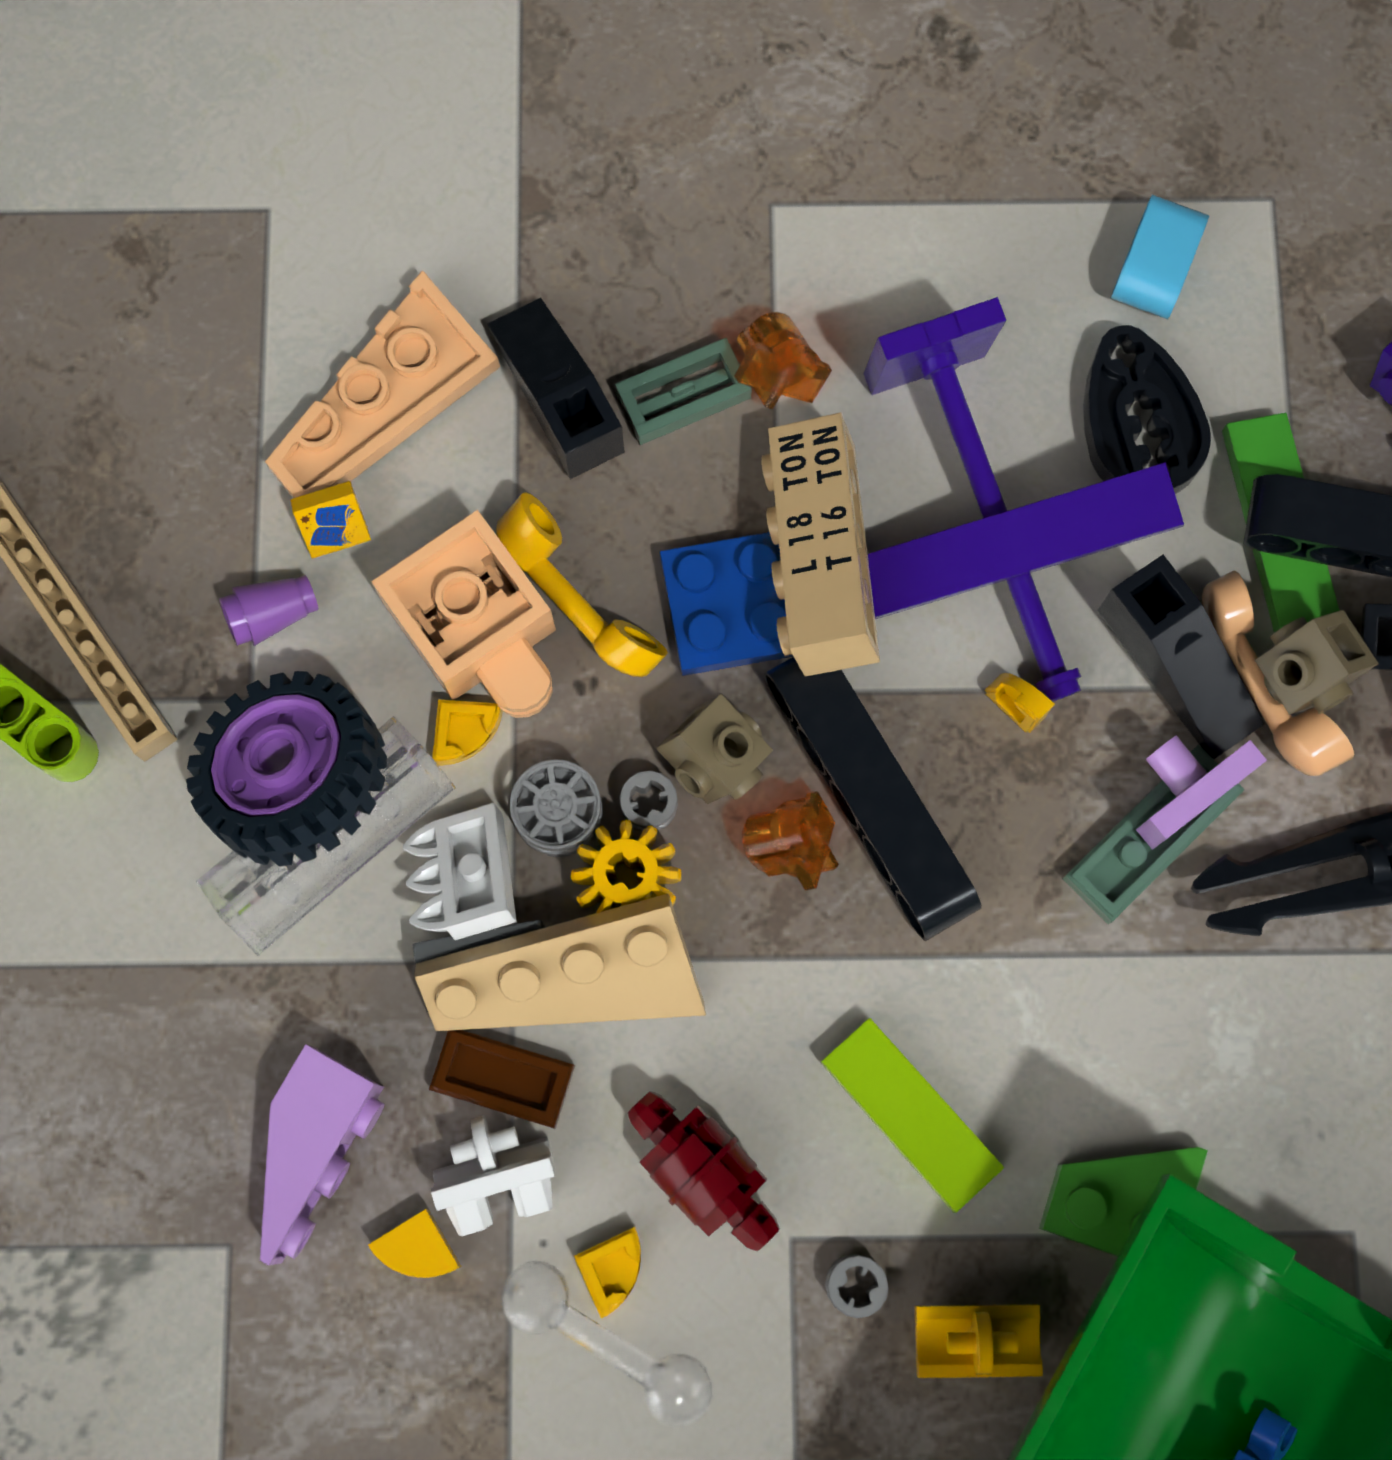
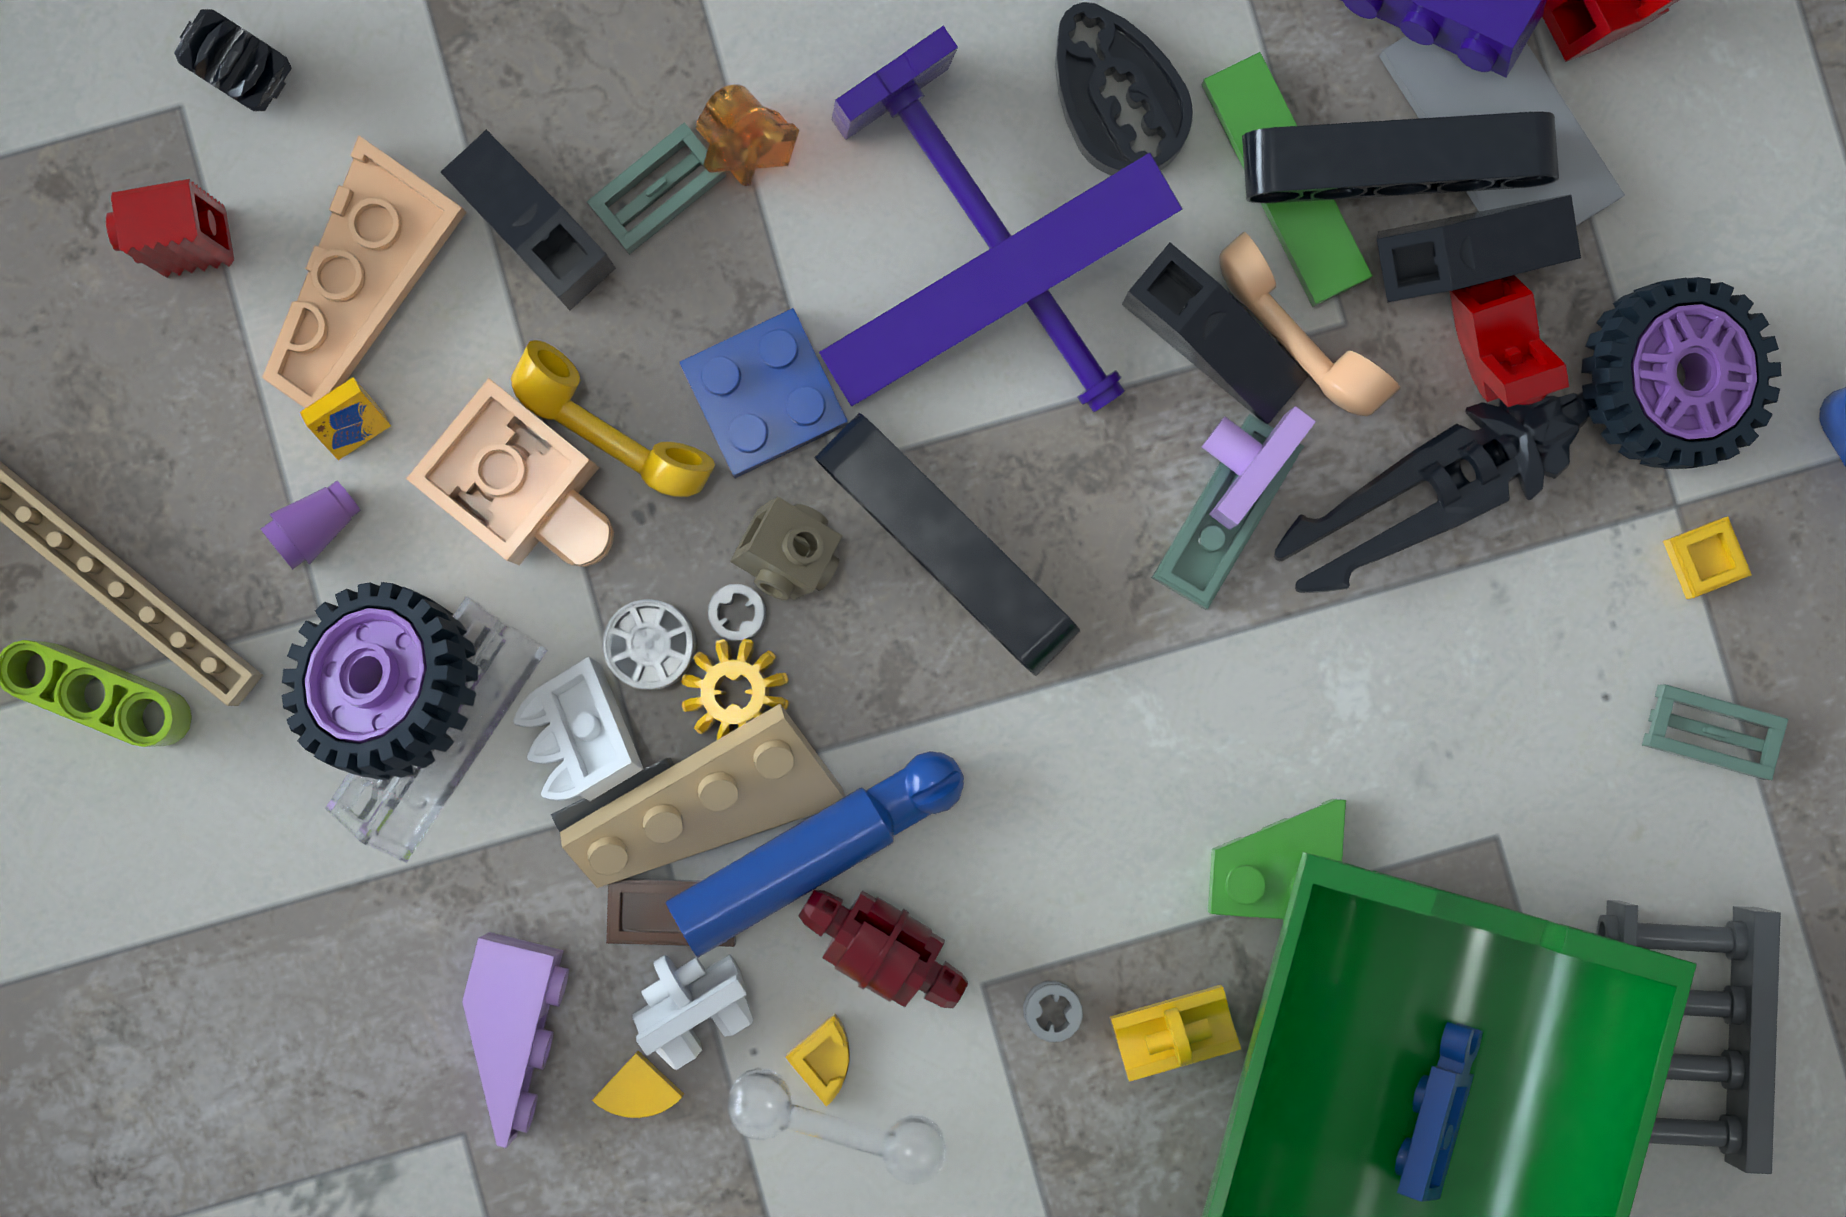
camera: 20 degrees left, 10 degrees up
yellow tile [432,699,503,766] -> none
clear orange piece [742,791,839,890] -> none
tan brick [761,412,880,677] -> none
lime tile [820,1018,1005,1213] -> none
yellow tile [984,673,1055,733] -> none
dark tan brick [1255,610,1379,715] -> none
none -> red brick [106,179,234,278]
none -> black gear [174,9,292,111]
none -> blue piece [666,751,964,958]

